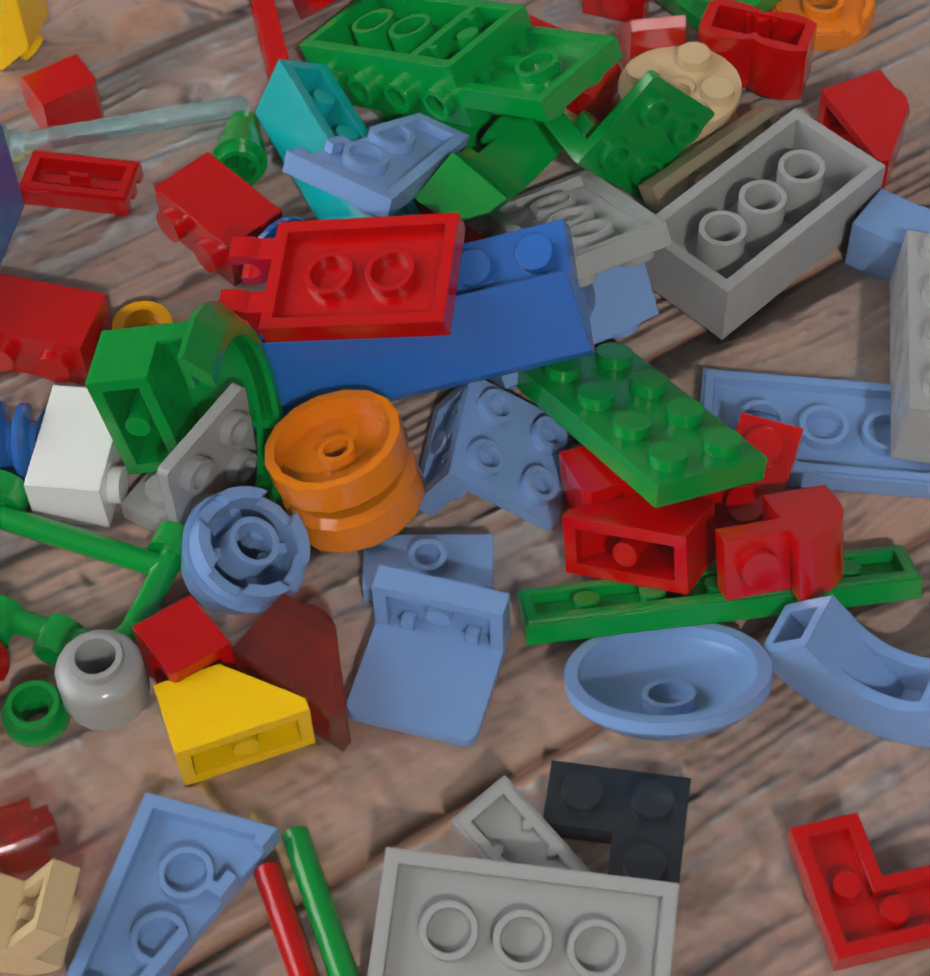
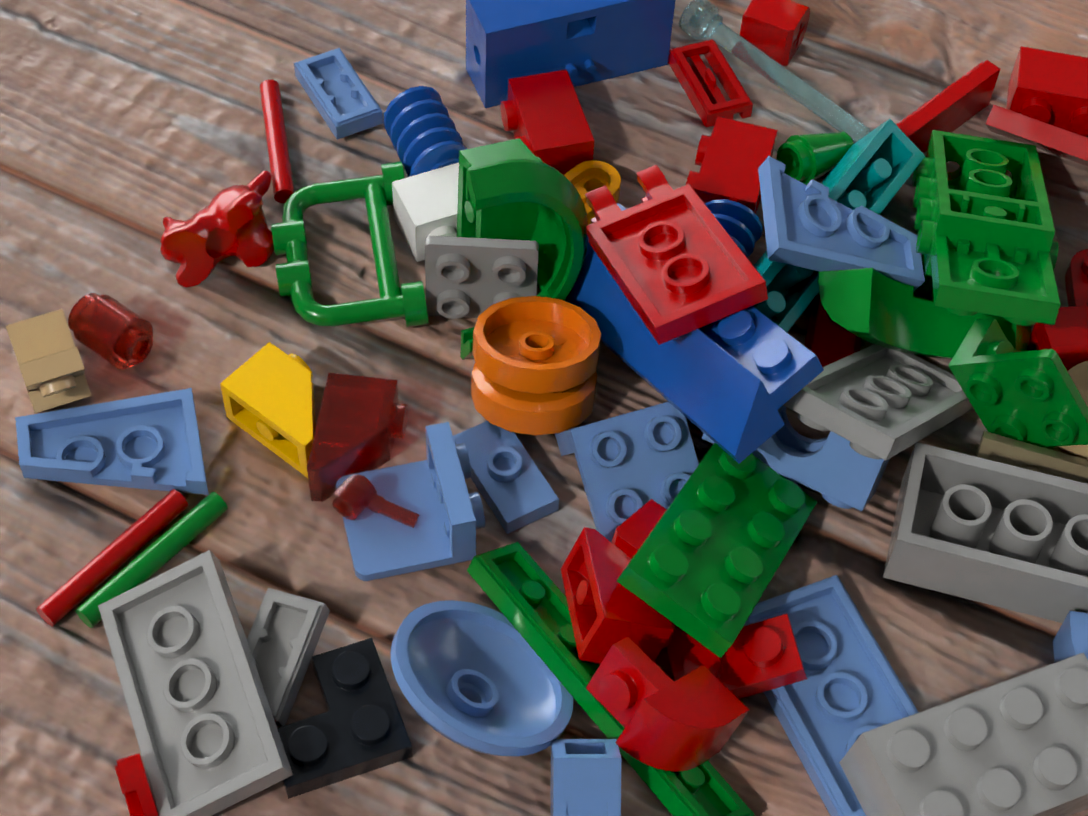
camera: 55 degrees right, 0 degrees up
green plate [1,680,71,747] -> none
light grey head [54,629,150,731] -> none
red panel [132,595,238,684] -> none
medium blue cone [181,486,310,615] -> none
none -> clear red hand [332,474,420,528]

